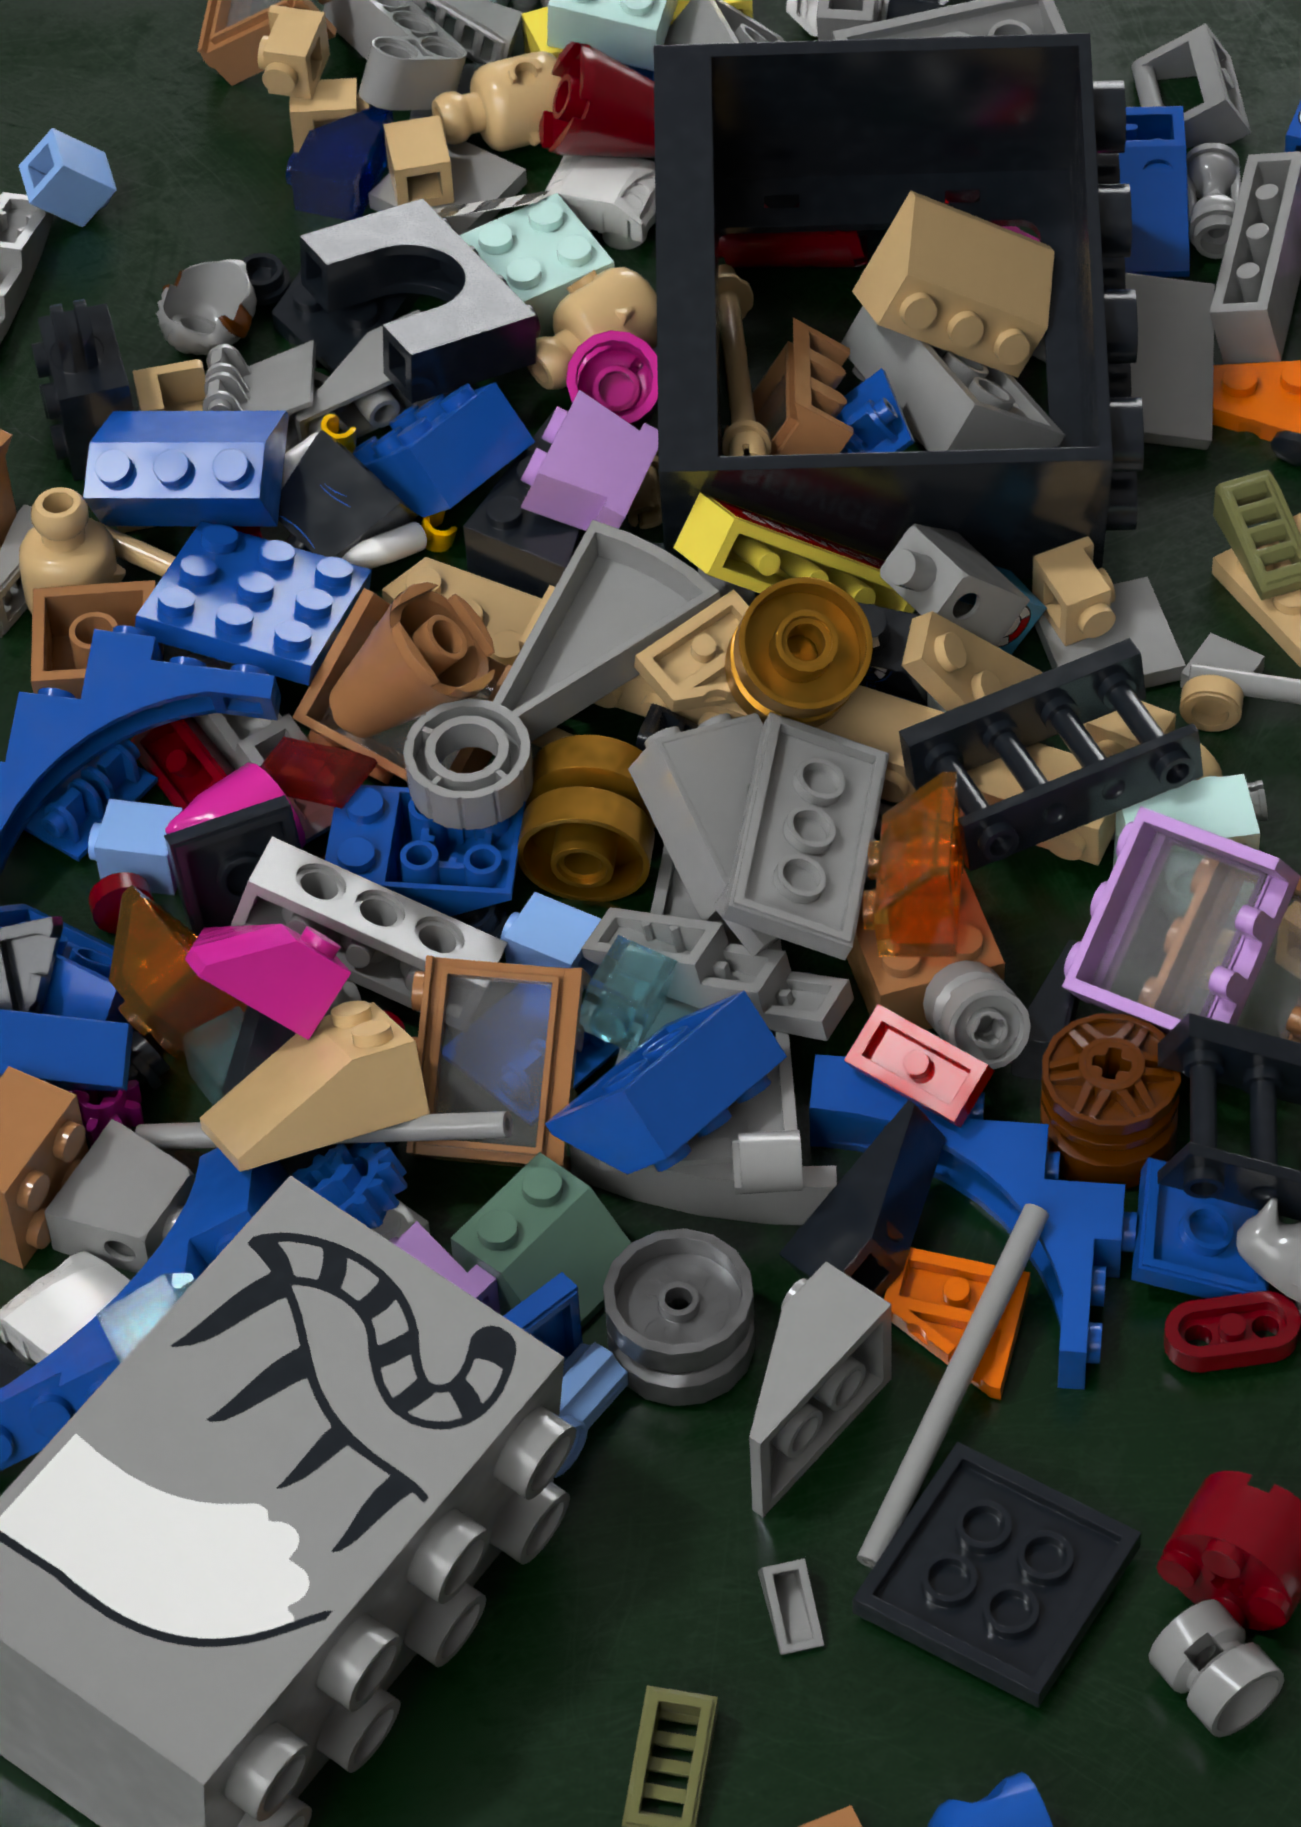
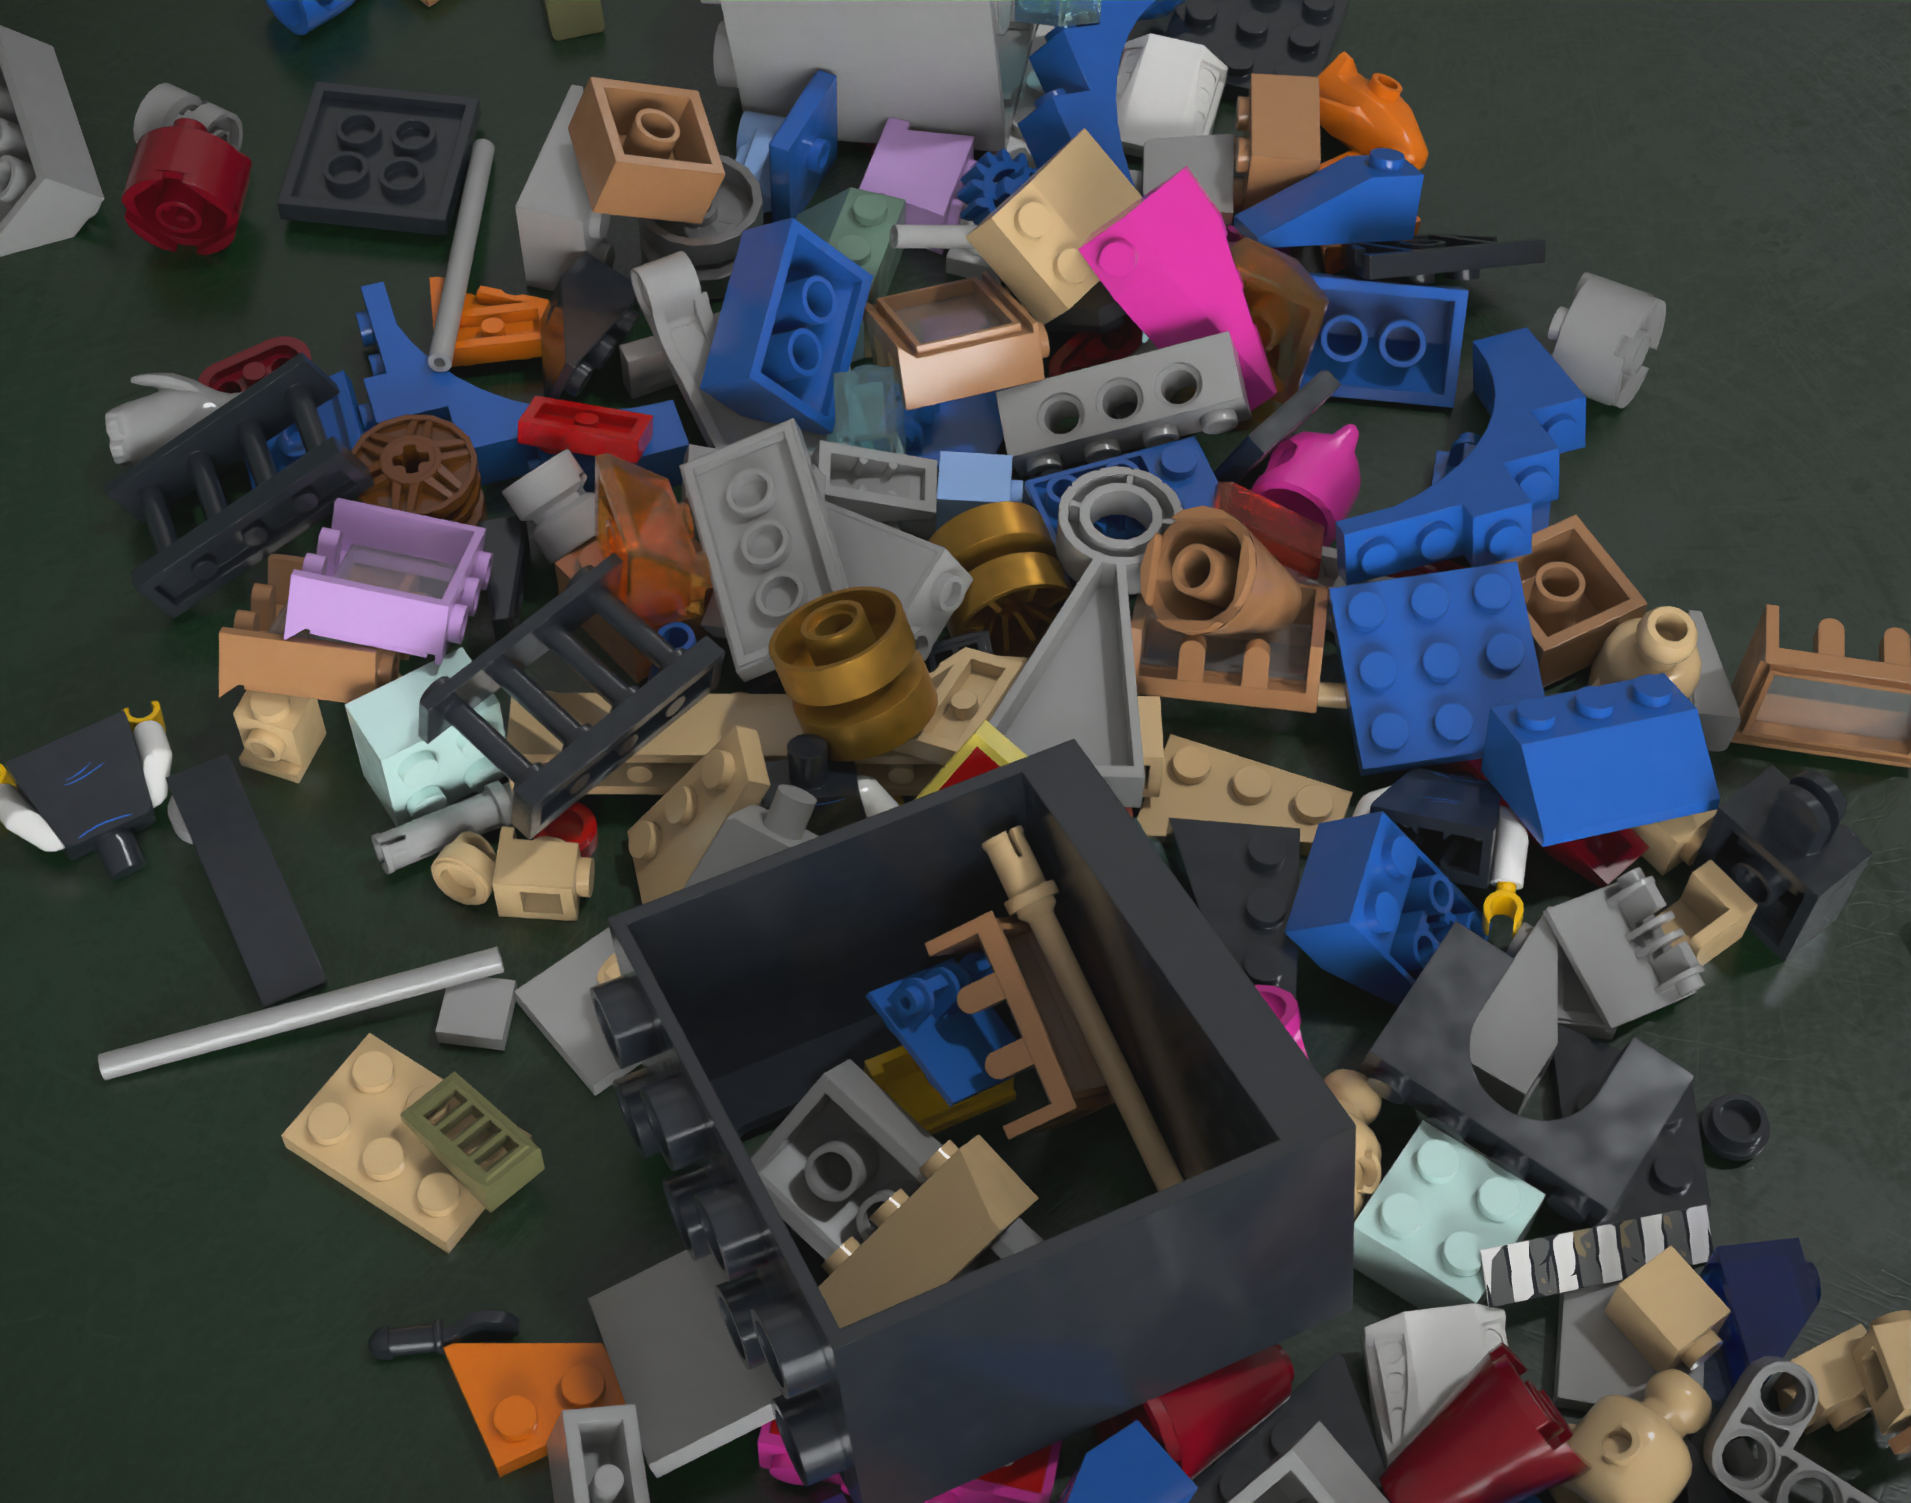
camera: 150 degrees right, 5 degrees up
light blue brick [88,799,183,895] -> none
dark red tile [88,872,155,934] -> none
light grey hair [156,259,257,355] -> none
lavender hips [520,390,658,531] -> none
light grey piece [758,1558,824,1655] -> none
tan tile [1179,675,1244,732] -> none
none -> medium nougat brick [568,77,726,224]

